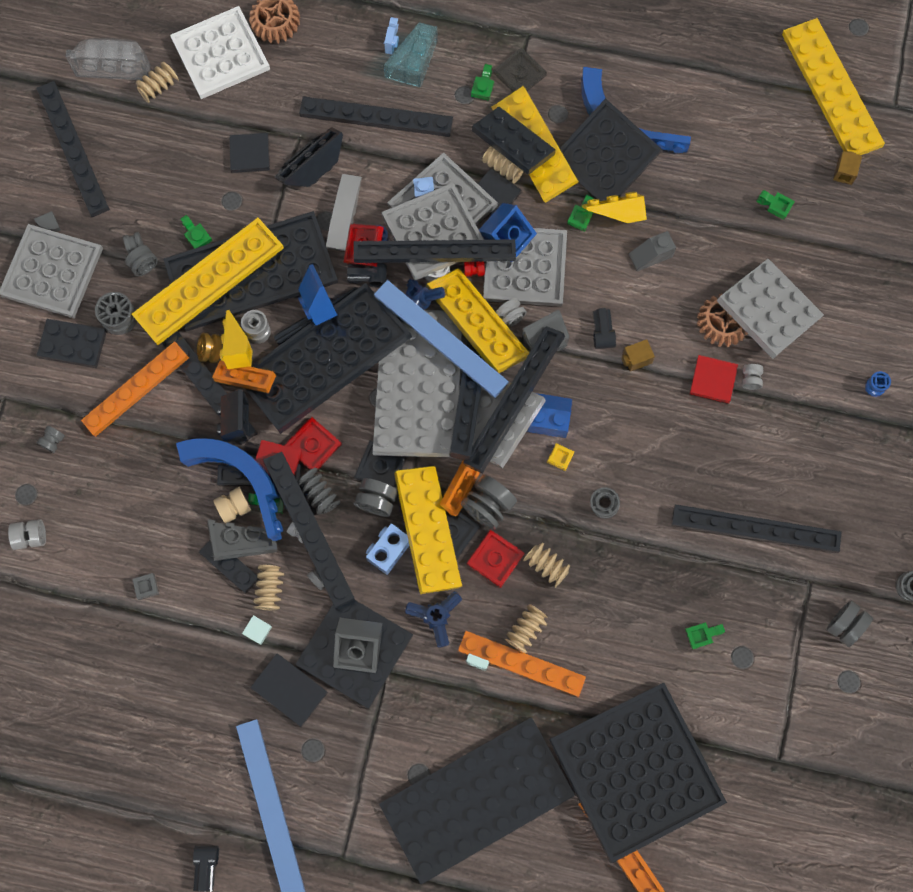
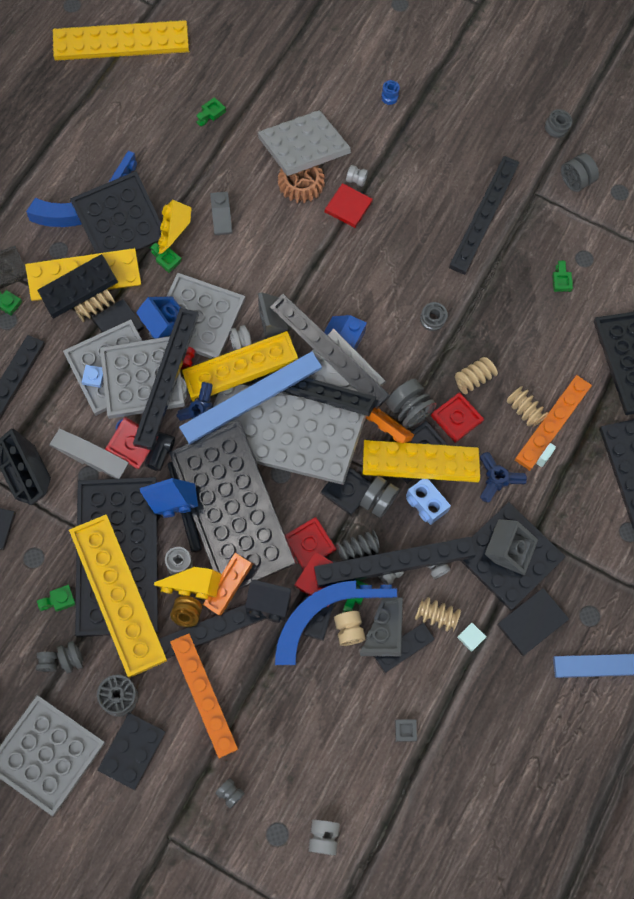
camera: 80 degrees left, 5 degrees down
yellow tile [547,443,574,471] -> none
black piece [593,308,616,349] -> none
pearl gold brick [621,339,655,372] -> none
pearl gold brick [833,151,862,185] -> none

